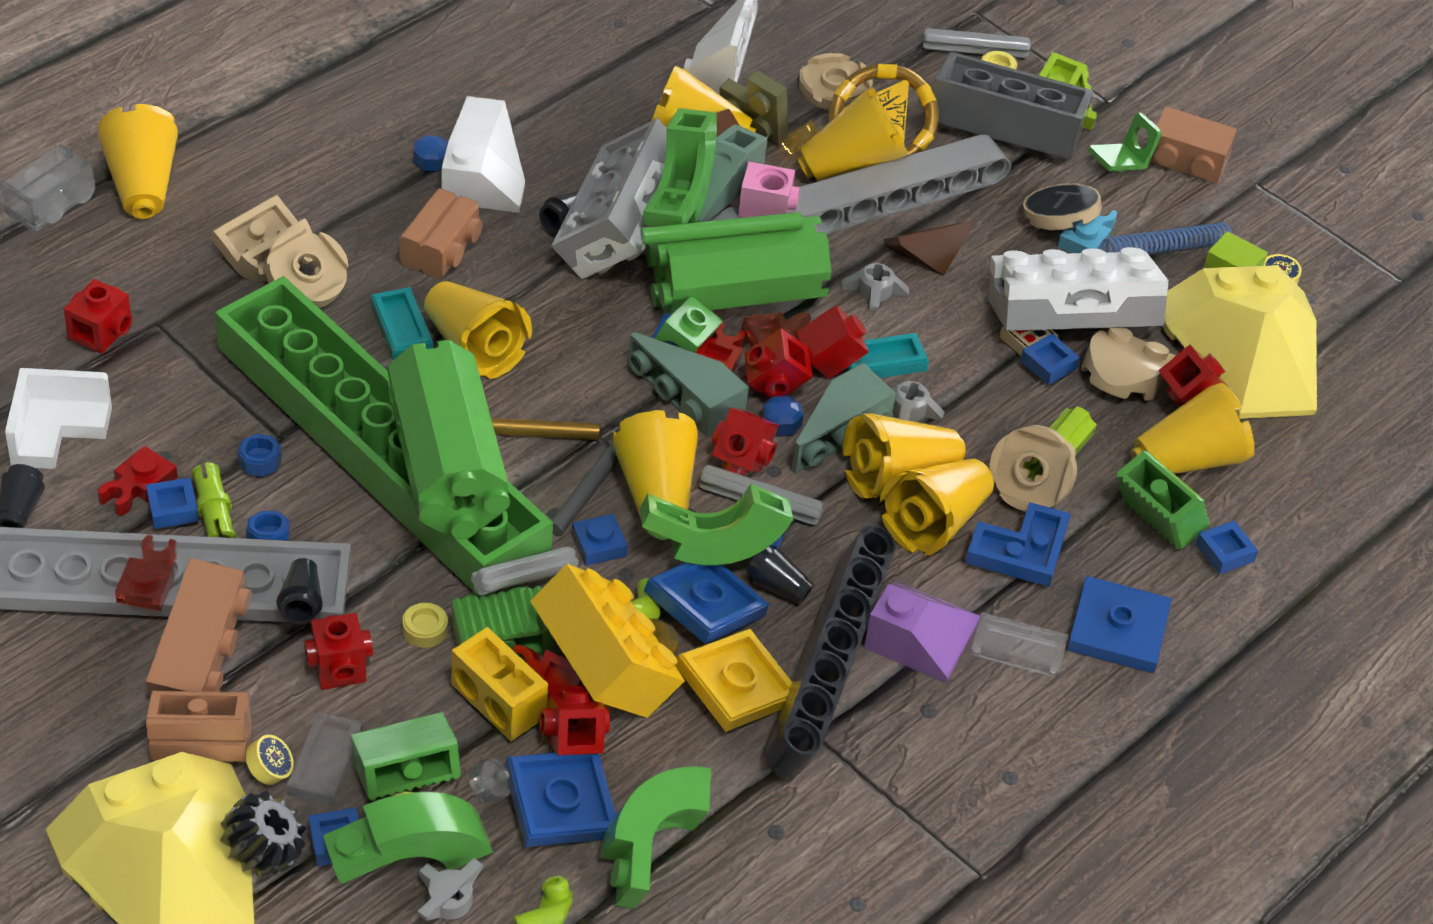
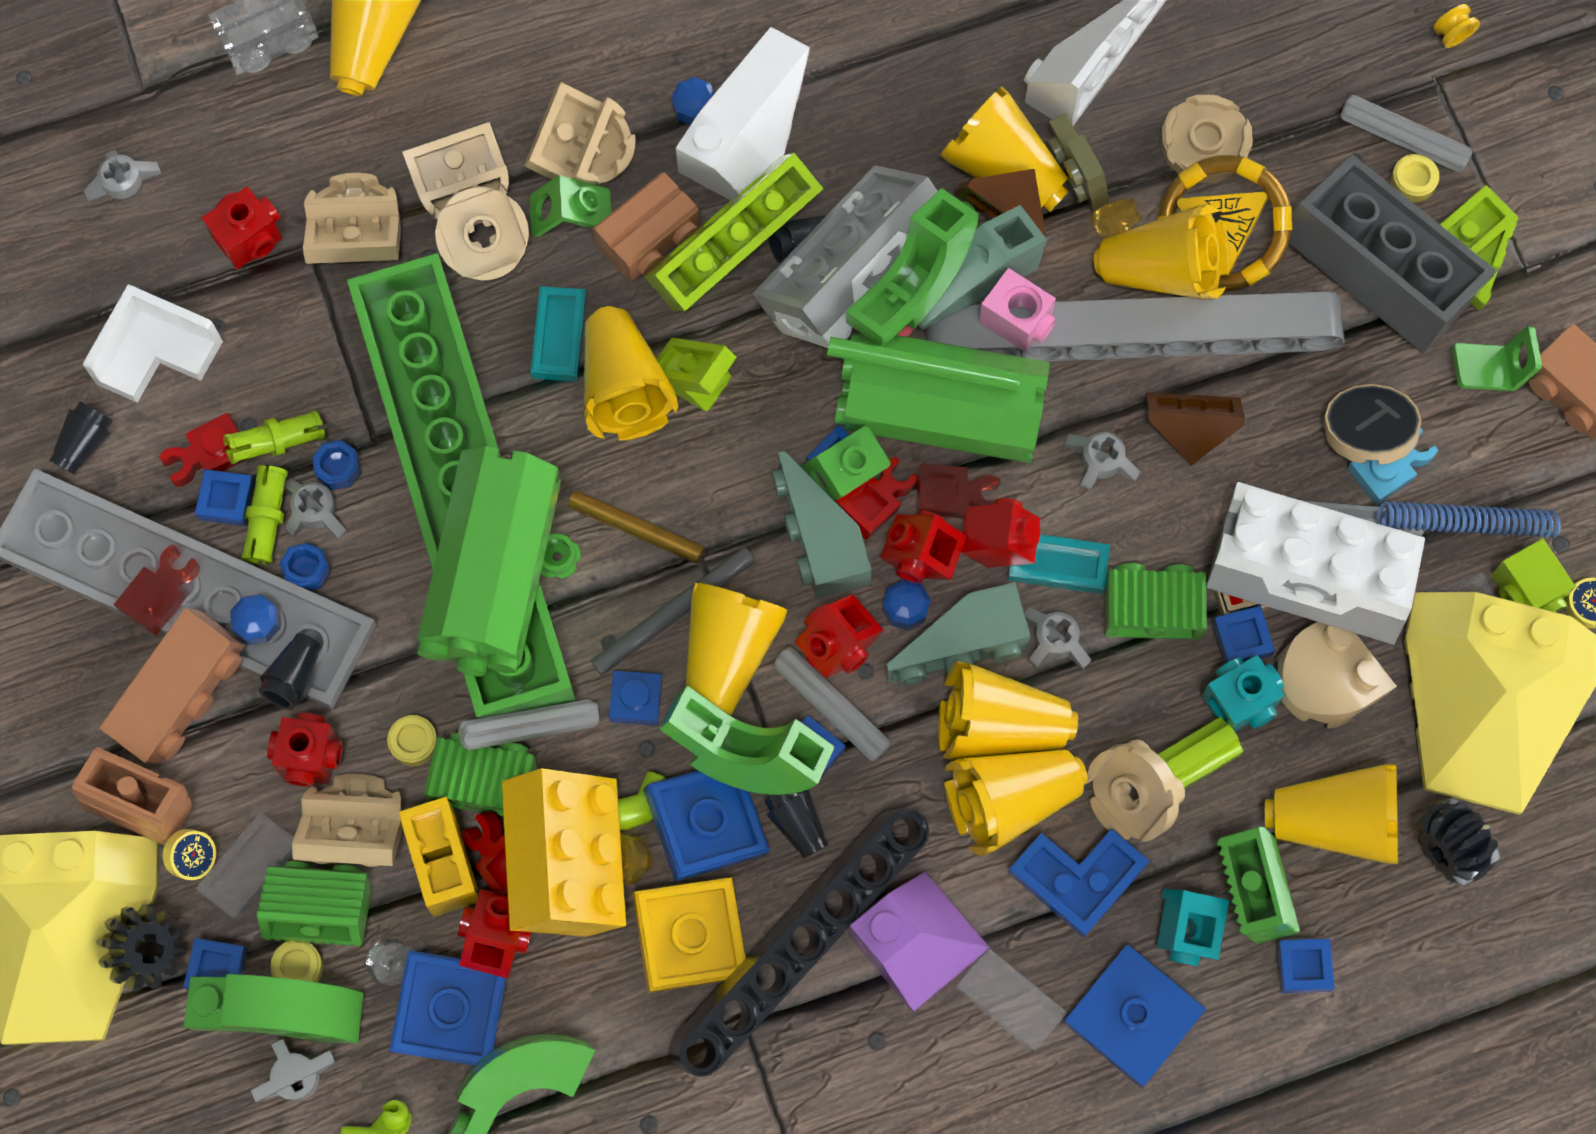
camera: 30 degrees right, 25 degrees up
red brick [1158,344,1228,408] -> none
none -> lime pin [223,410,325,464]
none -> blue tile [230,594,280,645]
none -> light grey piece [284,478,347,539]
none -> tan slope [292,774,402,867]
none -> tan slope [303,173,401,264]
none -> tan slope [524,82,635,186]
none -> bright green bracket [529,175,612,237]
none -> lime brick [644,153,823,312]
none -> lime slope [657,338,737,411]
none -> bright green brick [1104,563,1207,640]
none -> teal brick [1157,889,1229,967]
none -> teal brick [1201,655,1285,732]
none -> black gear [1416,797,1500,886]

